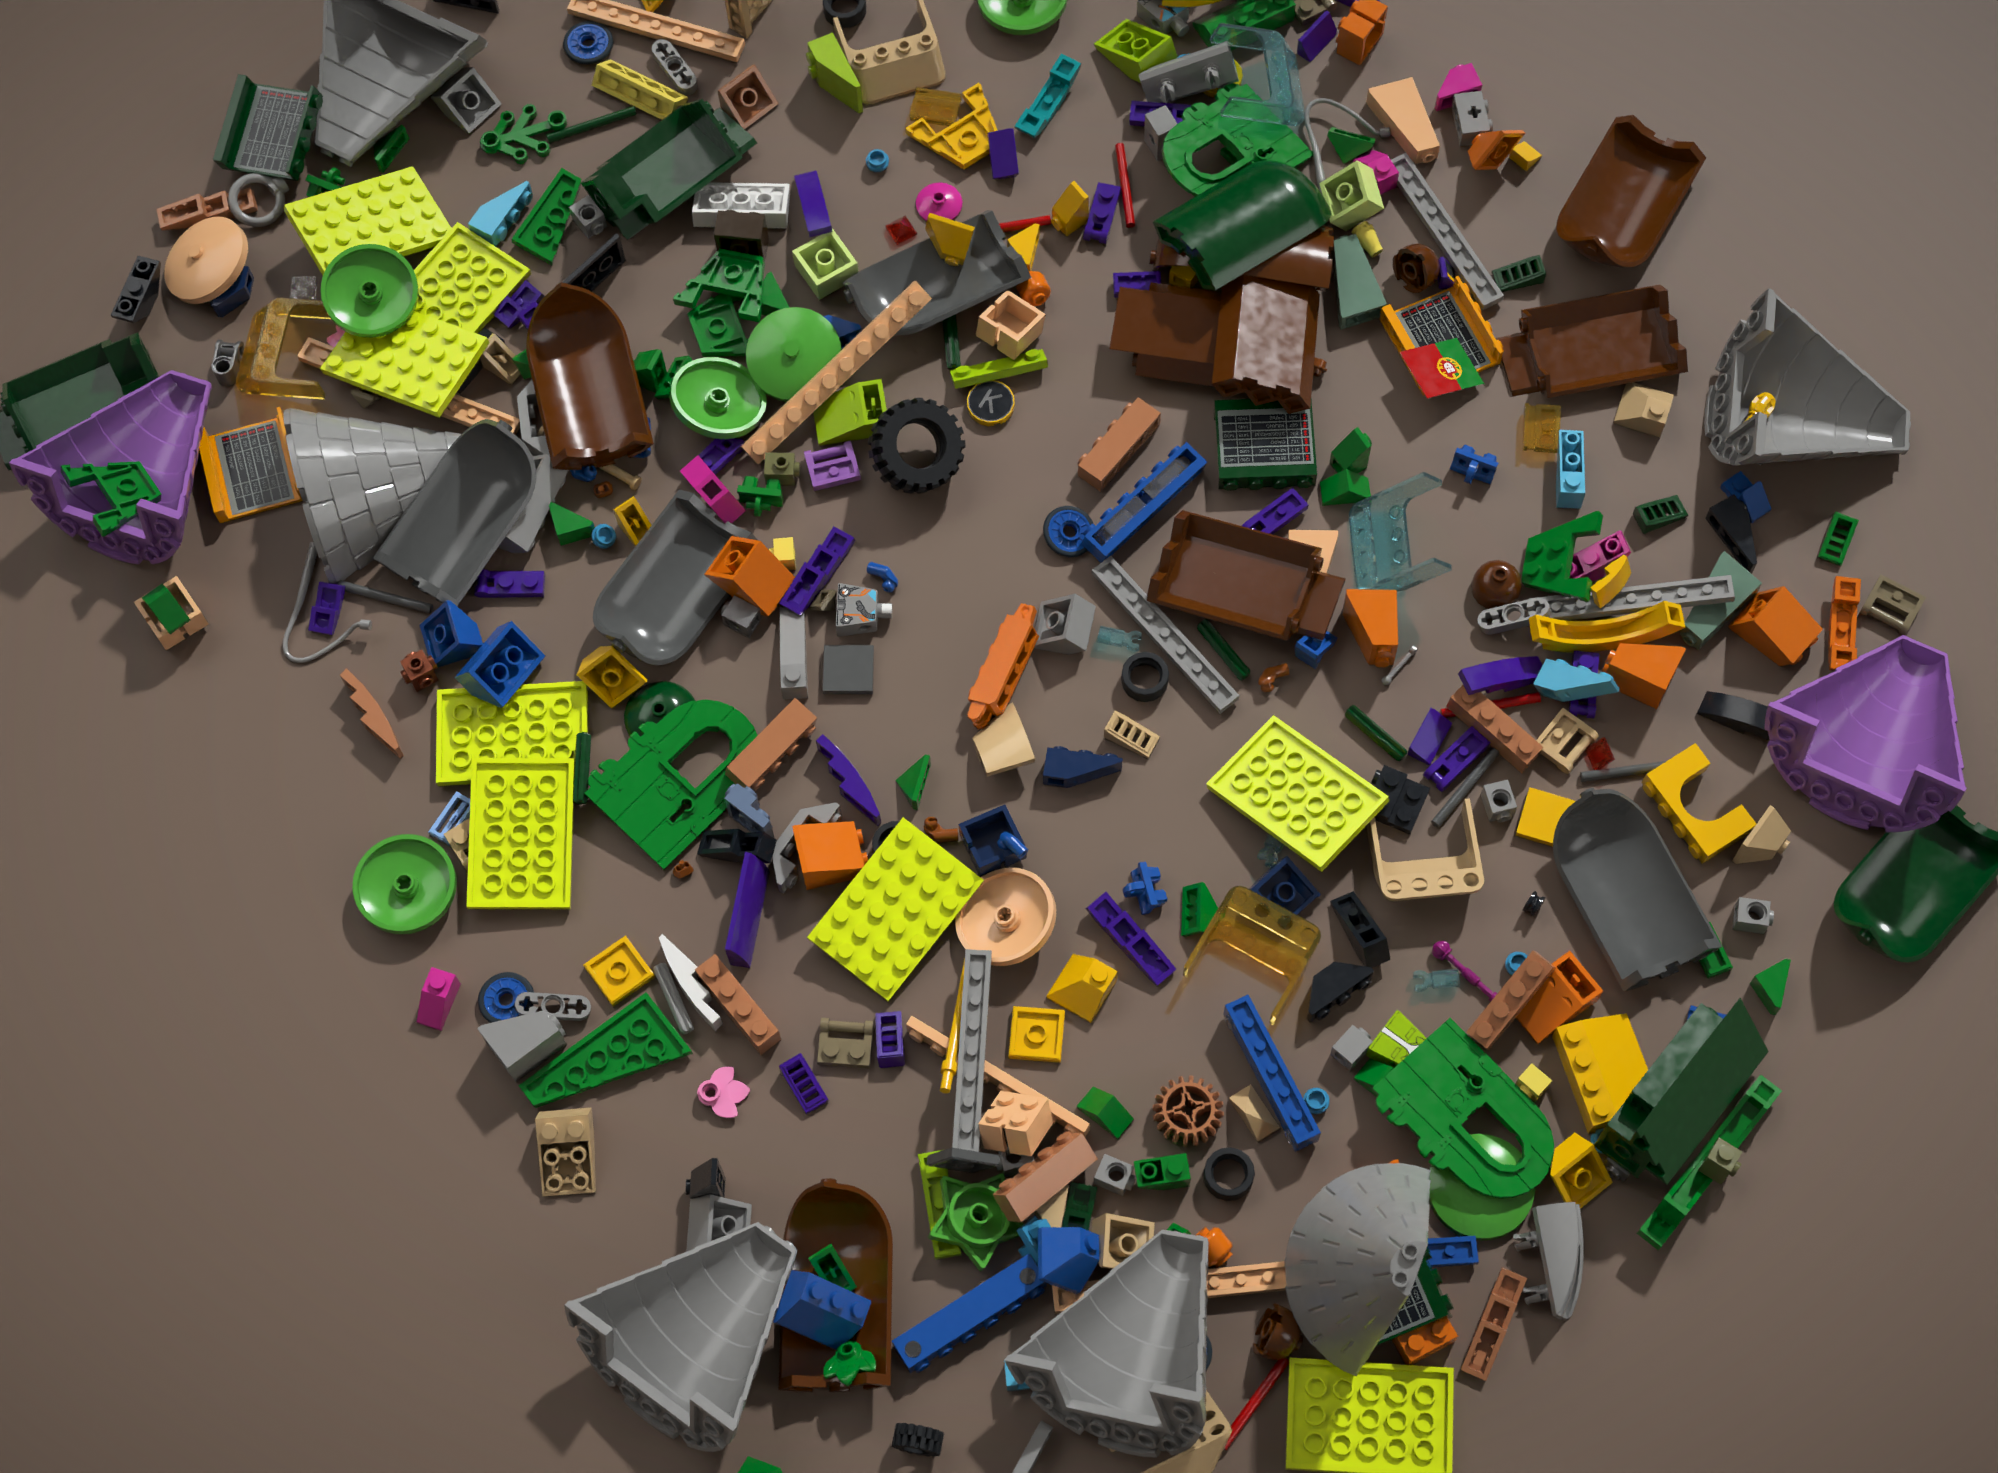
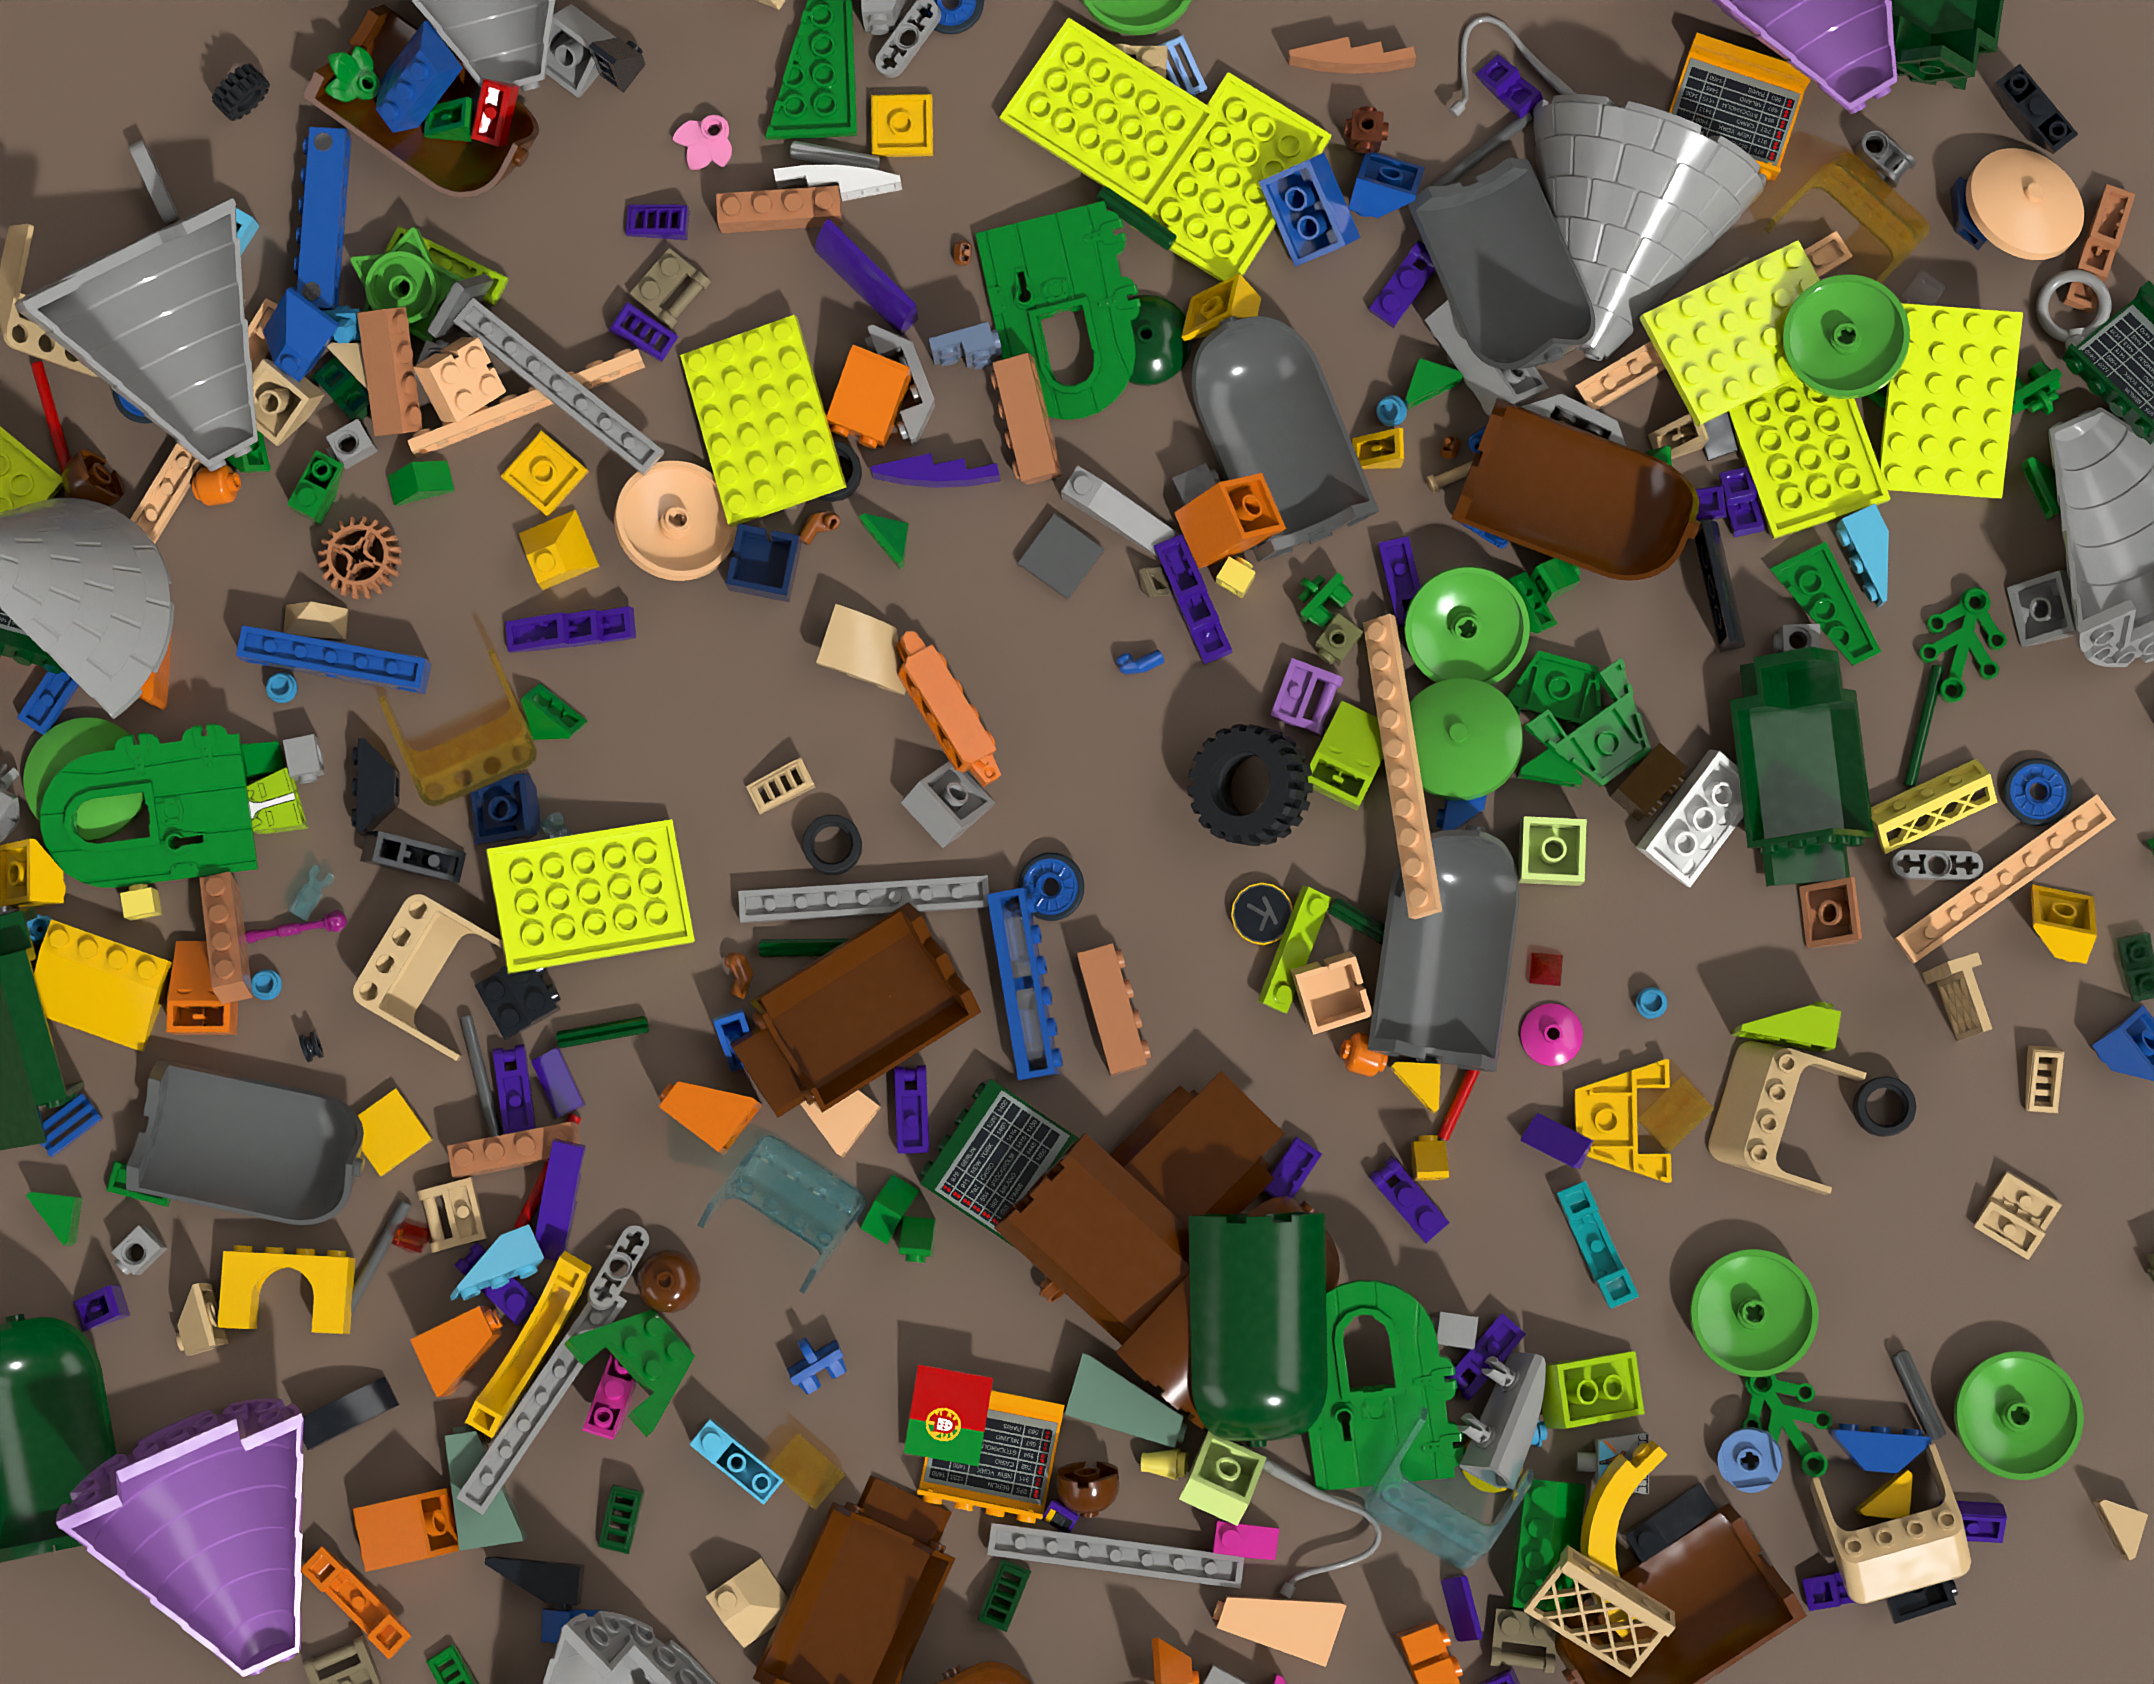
camera: 125 degrees right, 15 degrees up
dark pink slope [680,455,746,524] -> none
black slope [697,829,777,863] -> none
dark purple slope [794,170,833,237] -> none
light grey torso [836,583,893,636] -> none
yellow slope [925,213,975,266] -> none
yellow bar [940,958,965,1094] -> none
blue arm [997,832,1028,859] -> none
dark blue slope [1043,746,1123,788] -> none
clear light blue bar [1097,626,1142,652] -> none
red bar [1115,143,1135,228] -> none
blue hips [1122,862,1167,915] -> none
black tyre [1203,1147,1255,1201] -> none
green slope [1327,127,1376,164] -> none
light grey hinge [1382,645,1418,685] -> none
light grey brick [1480,780,1517,822] -> none
yellow slope [1590,555,1631,609] -> none
none -> dark purple slope [74,1285,131,1332]
none -> red slope [470,78,519,147]

